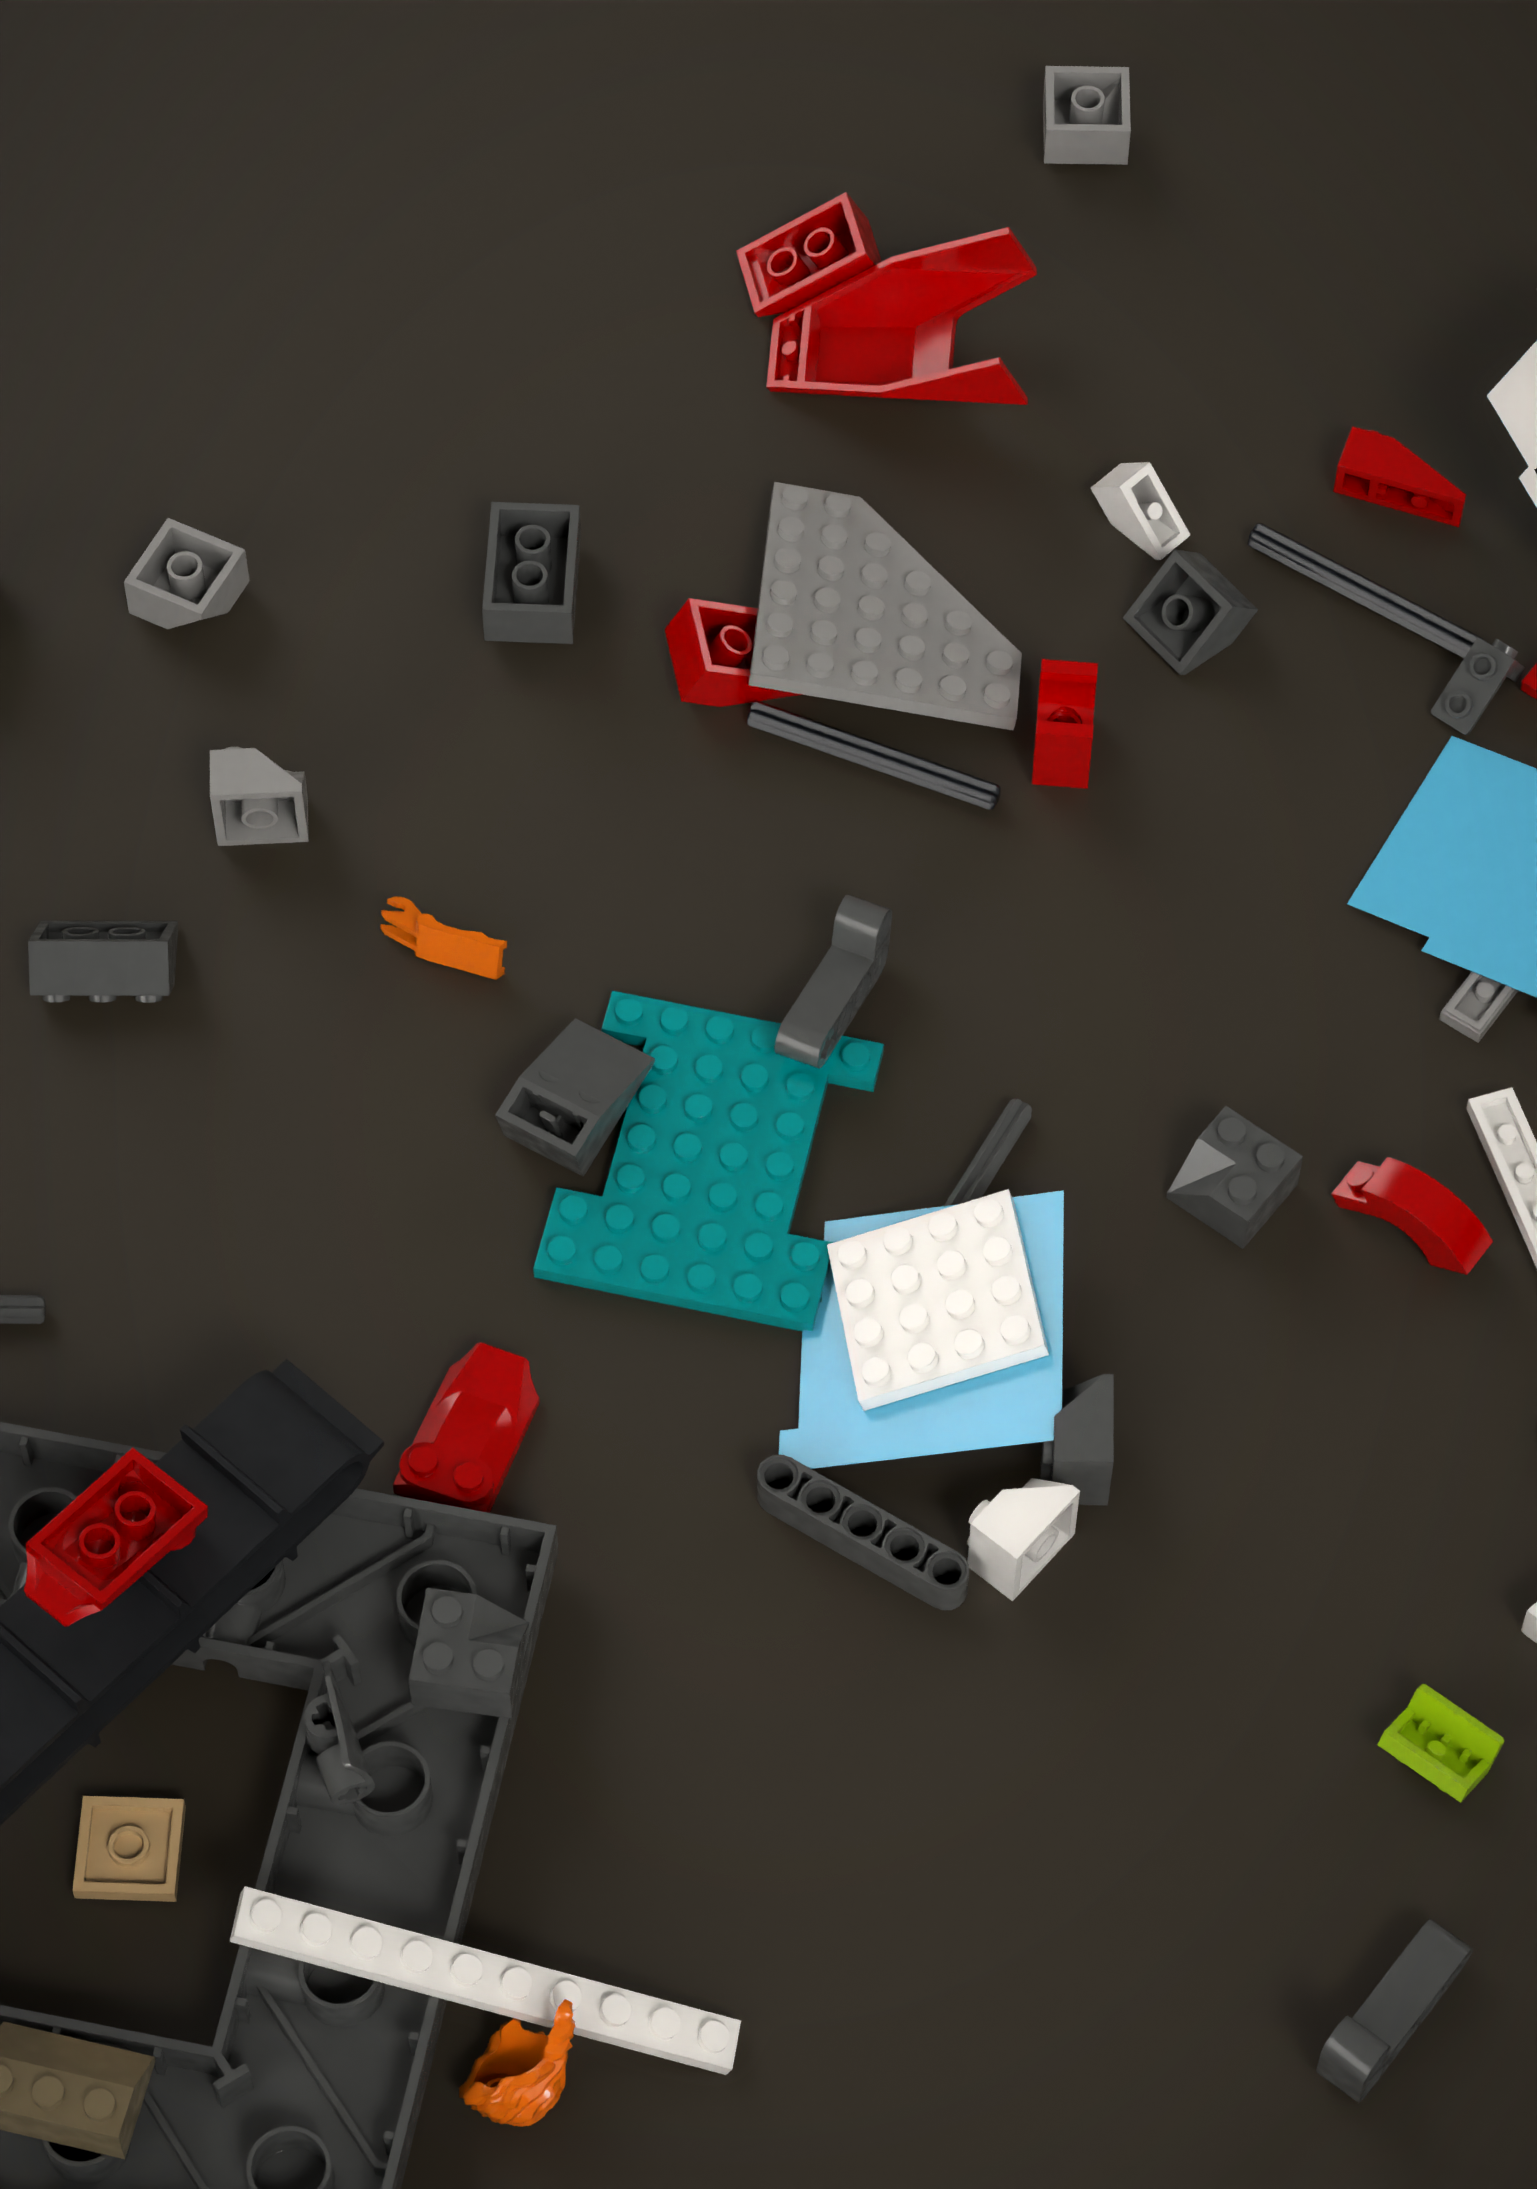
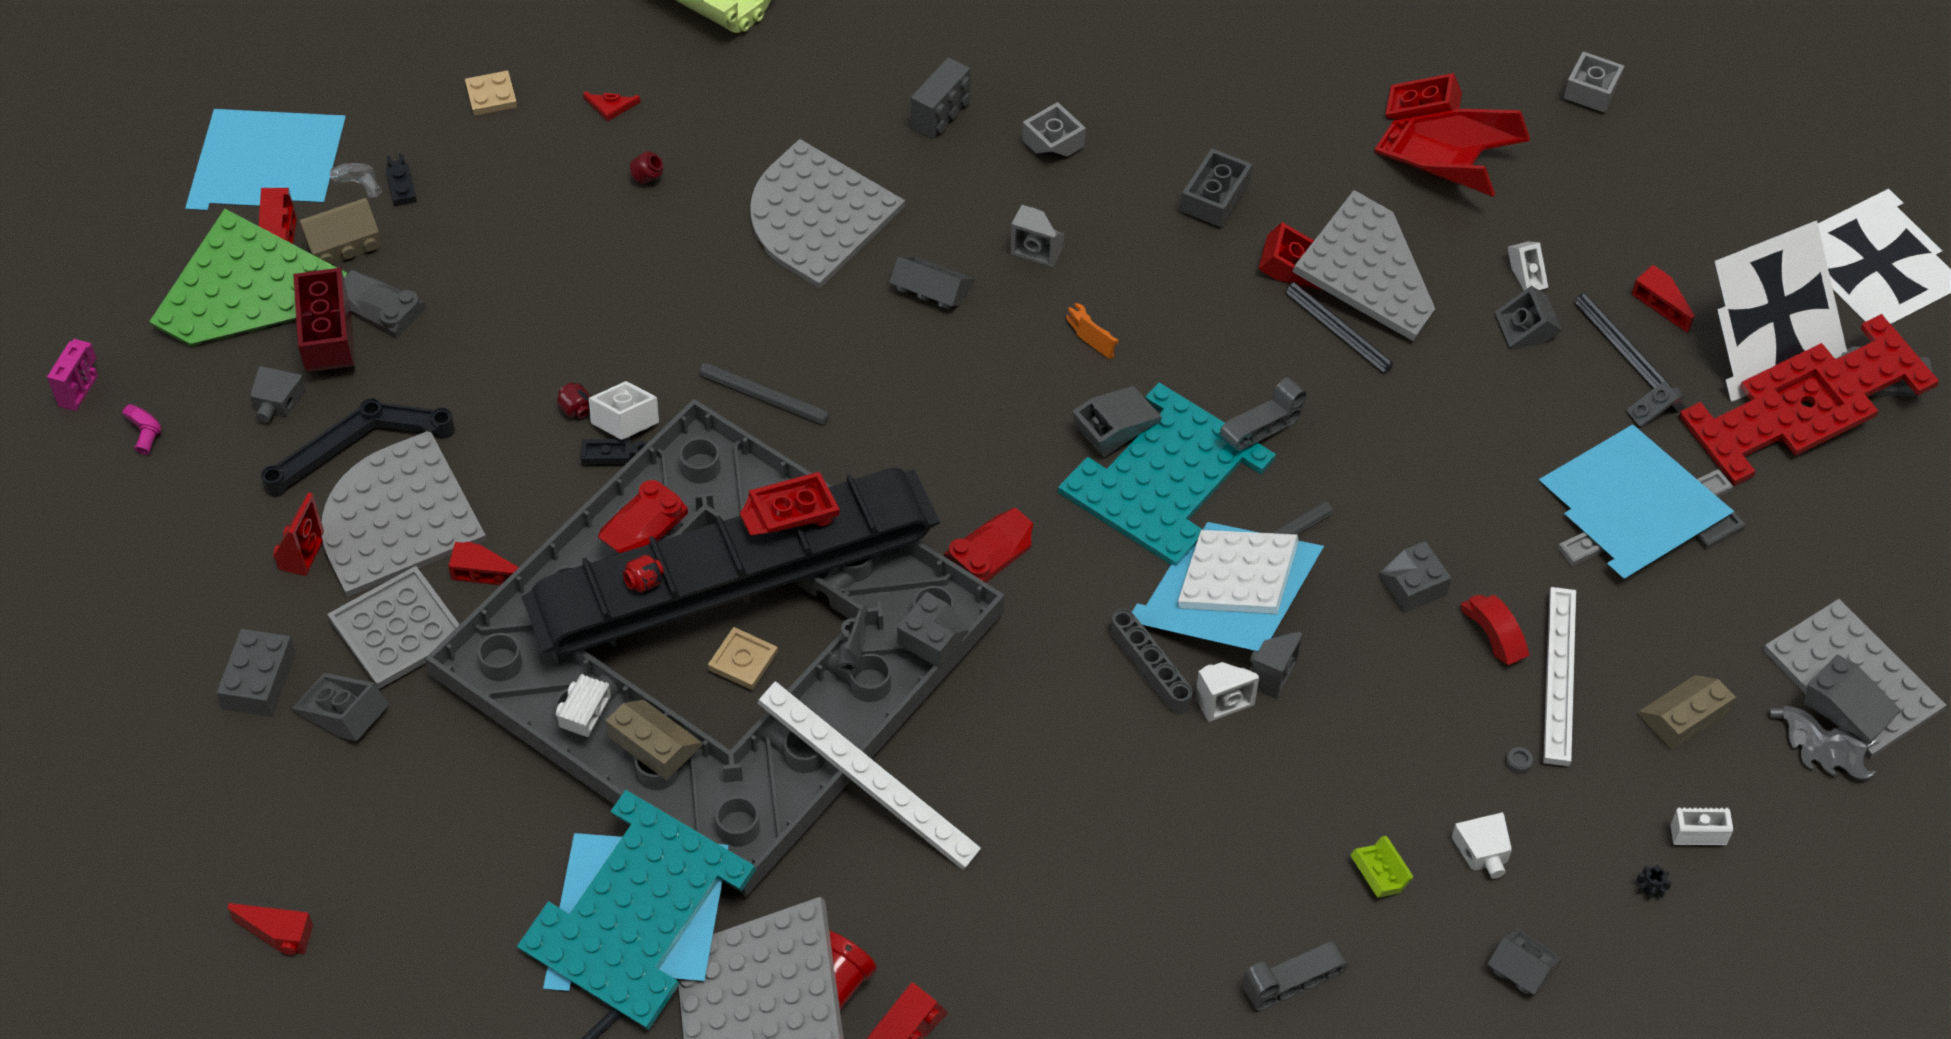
camera: 25 degrees right, 5 degrees down
orange hair [459,1999,575,2127] -> none
red piece [1032,659,1098,789] -> none

